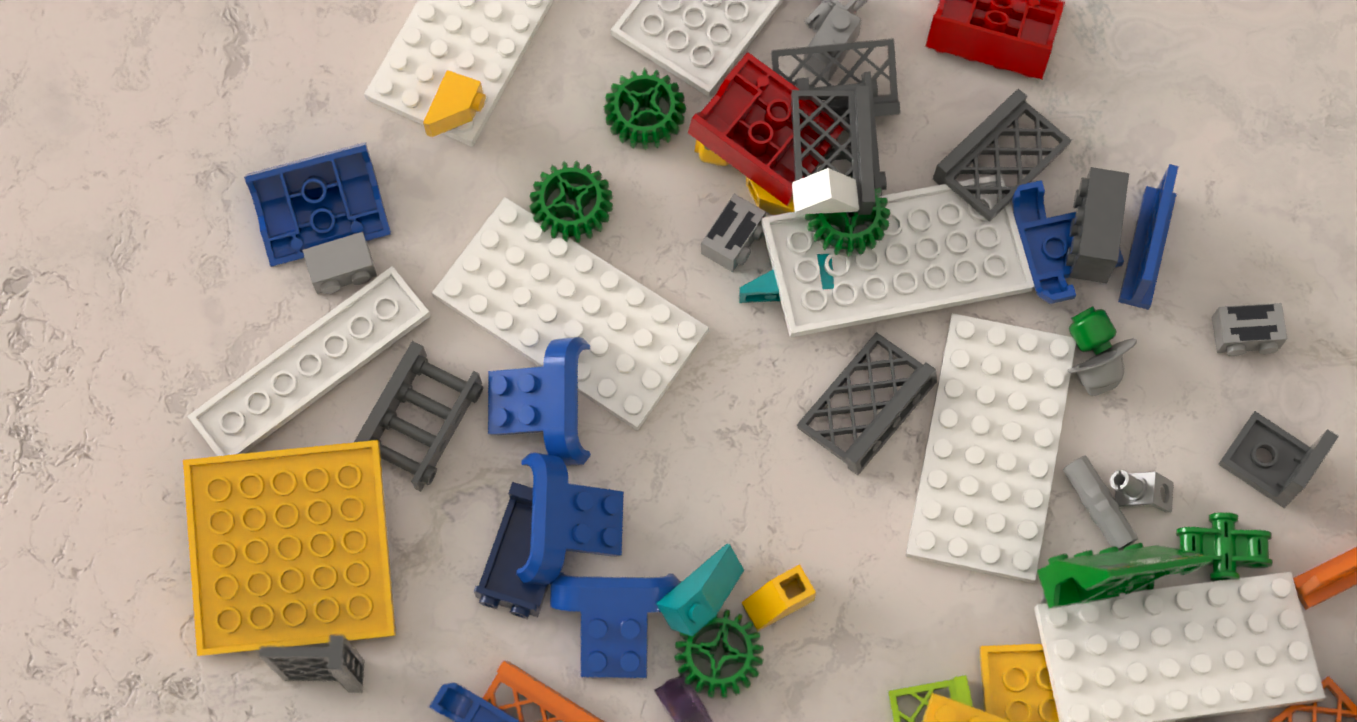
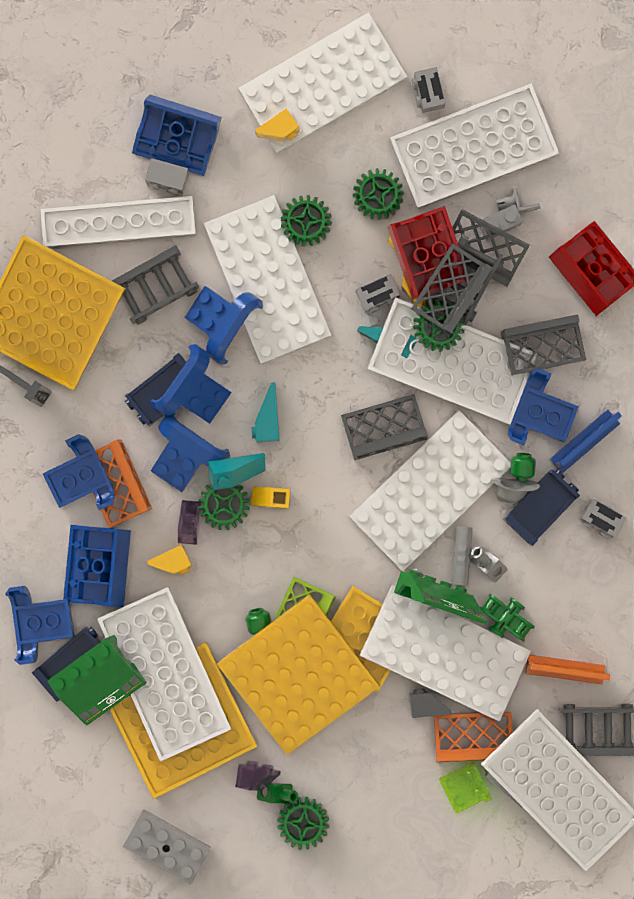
camera: 30 degrees right, 15 degrees up
white slope [792,168,859,214] -> none
dark grey brick [1065,167,1129,284] -> none
dark grey bracket [1218,411,1339,508] -> none
none -> teal slope [252,382,280,443]
none -> dark blue panel [503,469,580,546]

